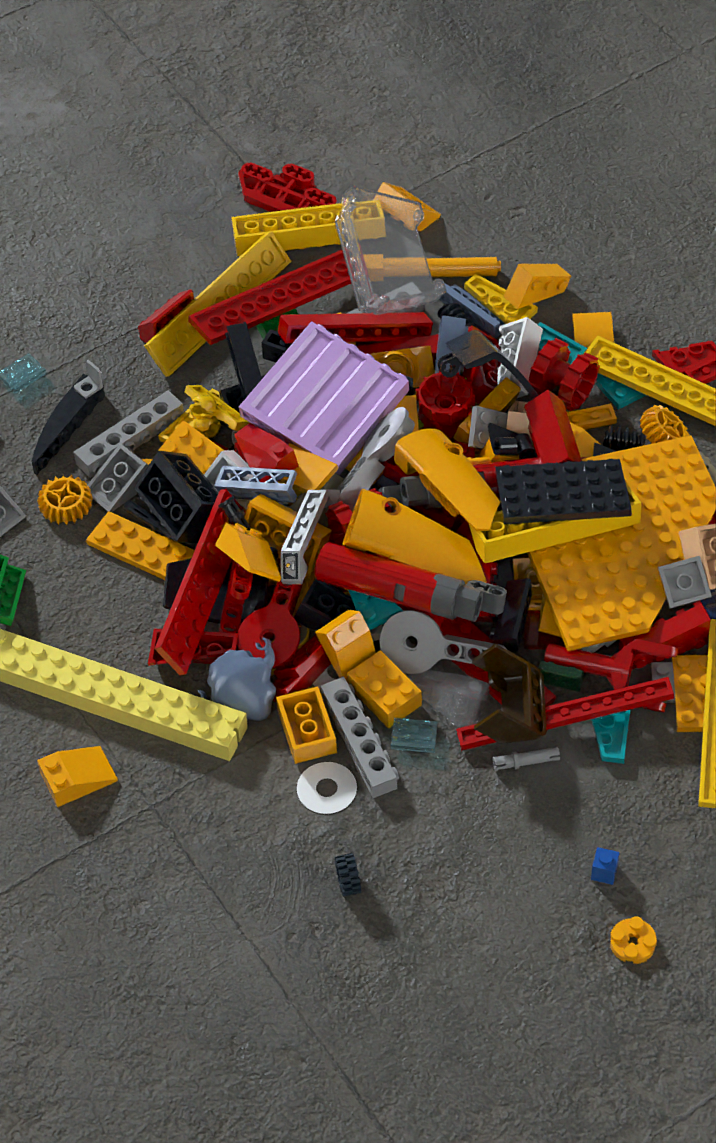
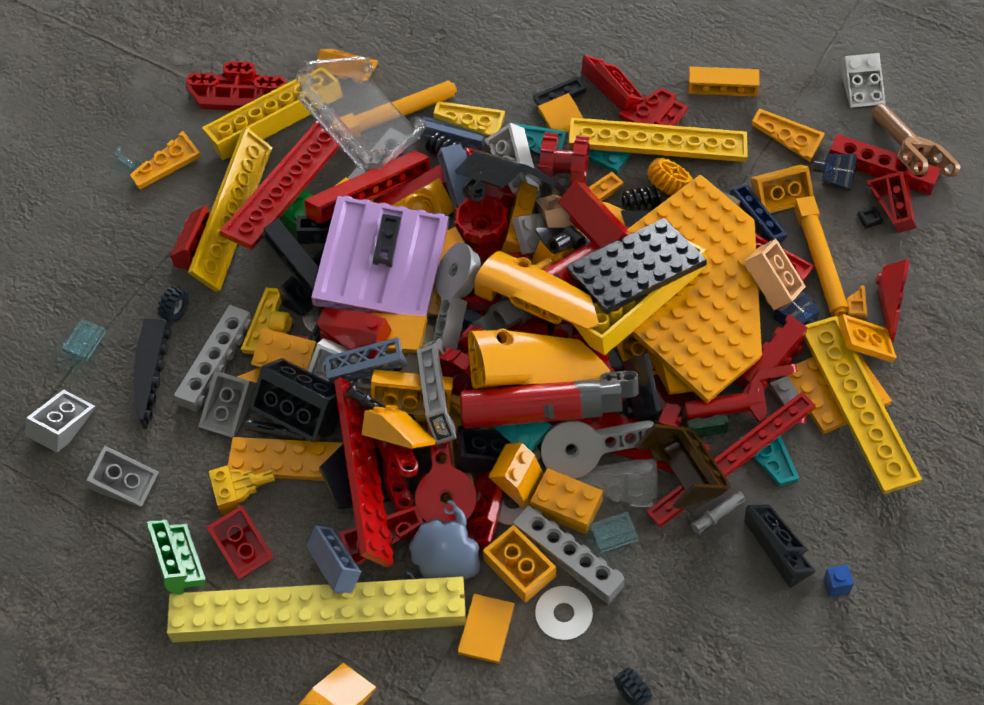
camera: 25 degrees left, 5 degrees up
light orange gear [37,475,93,525] -> none
light grey bracket [74,360,103,399] -> none
yellow plate [184,385,250,431] -> none
light orange wedge [503,264,571,309] -> none
light orange plate [610,916,657,964] -> none
light grey plate [658,556,712,609] -> none
none -> clear light blue piece [114,146,141,171]
none -> light orange wing [130,131,201,190]
none -> black bush [157,286,189,323]
none -> red slope [207,505,274,580]
none -> yellow brick [209,465,275,516]
none -> sand blue brick [306,525,361,594]
none -> black plate [373,214,402,268]
none -> light orange tile [458,594,515,664]
none -> black plate [533,76,587,106]
none -> red slope [581,55,645,112]
none -> red brick [658,402,683,427]
none -> black slope [744,505,816,588]

